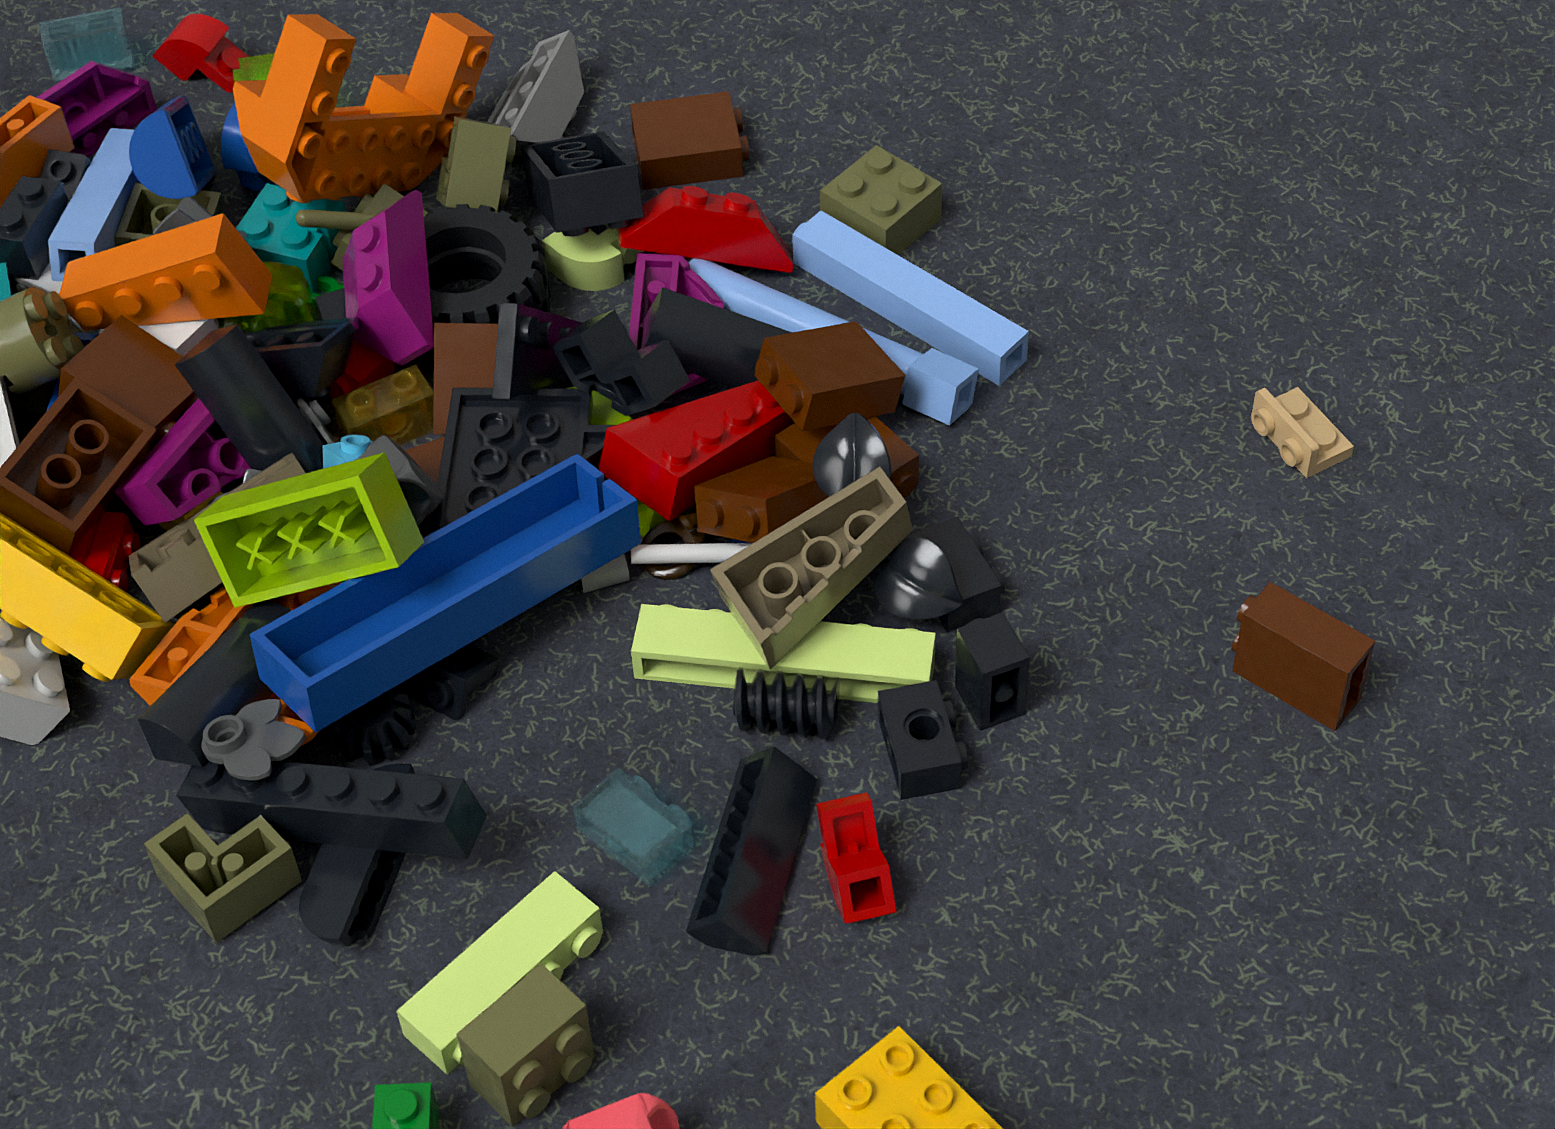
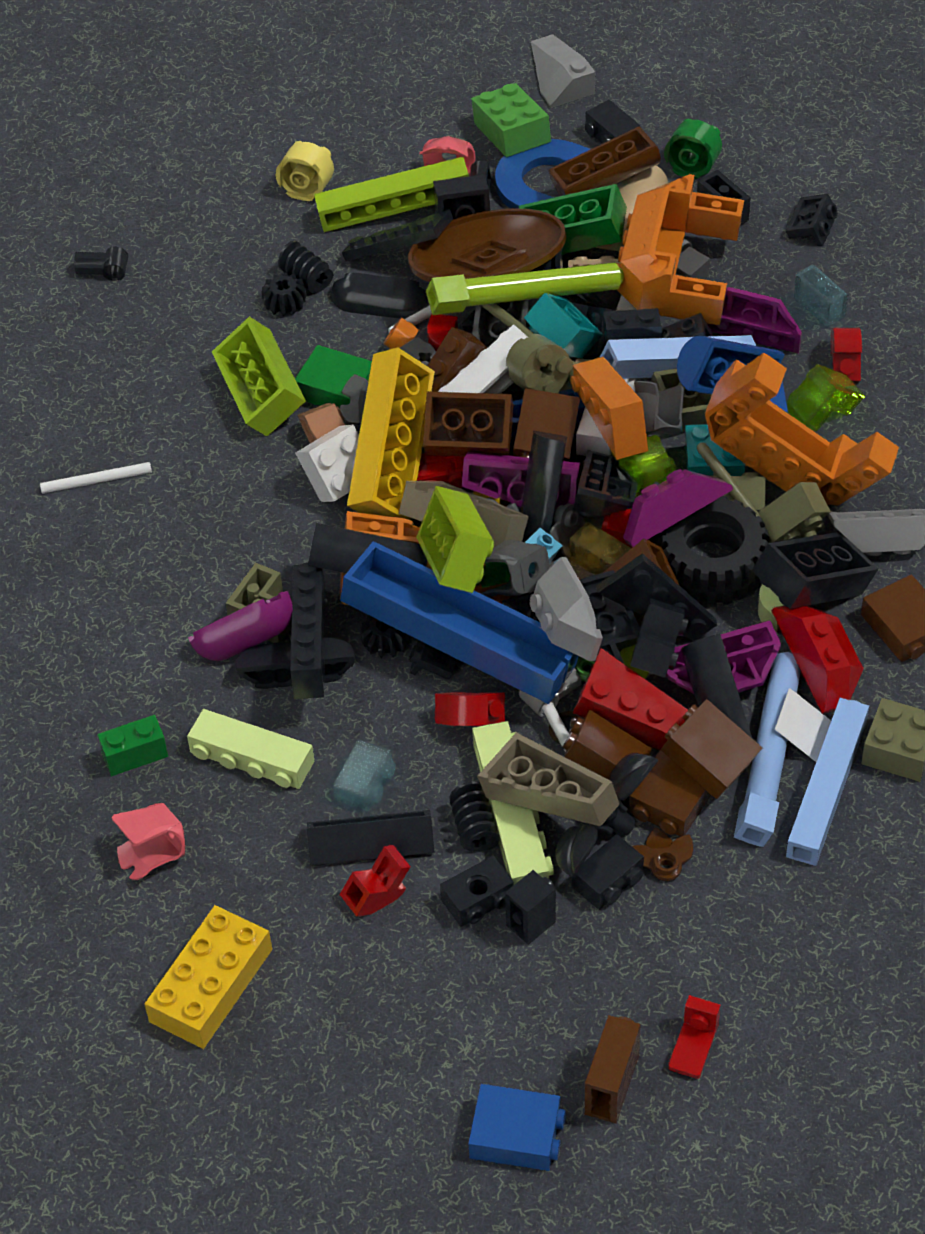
camera: 70 degrees right, 0 degrees up
dark grey plate [202,699,305,780] -> none
olive brick [456,963,595,1127] -> none
tan bracket [1251,387,1354,478] -> none
none -> magenta brick [188,591,293,661]
none -> red brick [435,692,505,726]
none -> blue brick [468,1084,566,1171]
none -> light grey wedge [530,557,603,661]
none -> reddish brown plate [632,828,693,881]
none -> red bracket [668,995,721,1079]
none -> white sticker [775,688,831,762]

